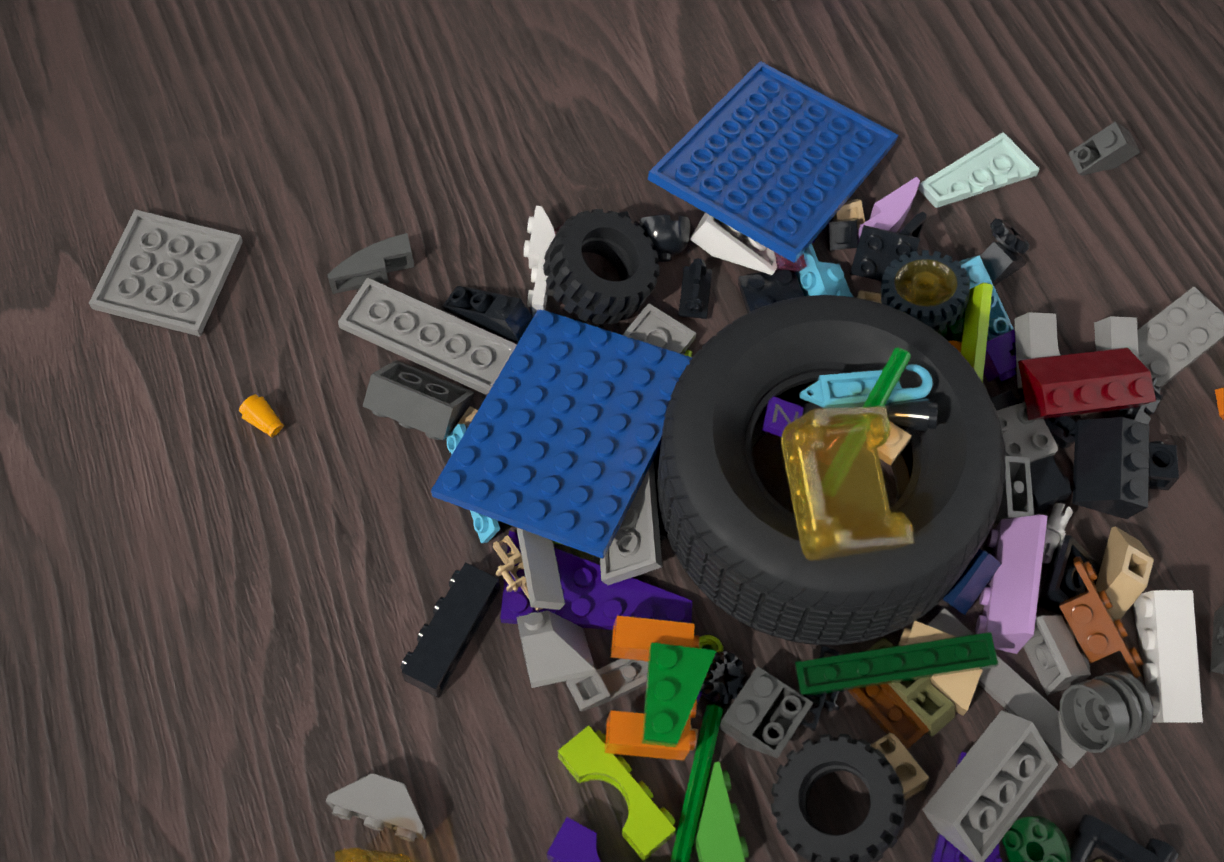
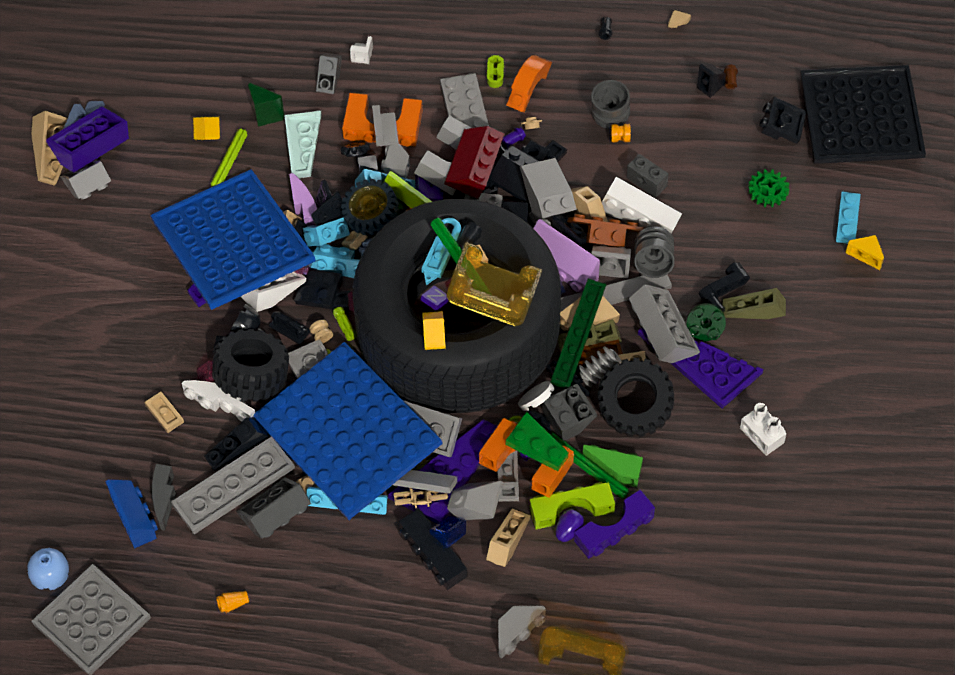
camera: 60 degrees left, 5 degrees down
none -> light blue cylinder [27,548,69,590]
none -> blue slope [105,480,158,548]
none -> tan plate [145,392,184,433]
none -> yellow panel [193,117,220,140]
none -> lime axle [211,128,247,187]
none -> dark green slope [248,83,285,127]
none -> medium azure bracket [303,217,350,246]
none -> tan wheel [309,320,333,343]
none -> orange arch [342,93,423,146]
none -> white panel [350,36,373,64]
none -> light grey panel [372,105,399,147]
none -> light grey slope [381,143,410,178]
none -> yellow slope [422,311,446,350]
none -> clear blue slope [430,516,466,548]
none -> tan slope [486,509,531,567]
none -> dark purple pin [502,127,526,148]
none -> white tile [518,381,554,411]
none -> light grey slope [520,158,577,221]
none -> tan plate [521,117,542,130]
none -> black tile [545,140,567,163]
none -> dark purple animal [556,509,584,542]
none -> light grey piece [579,346,622,388]

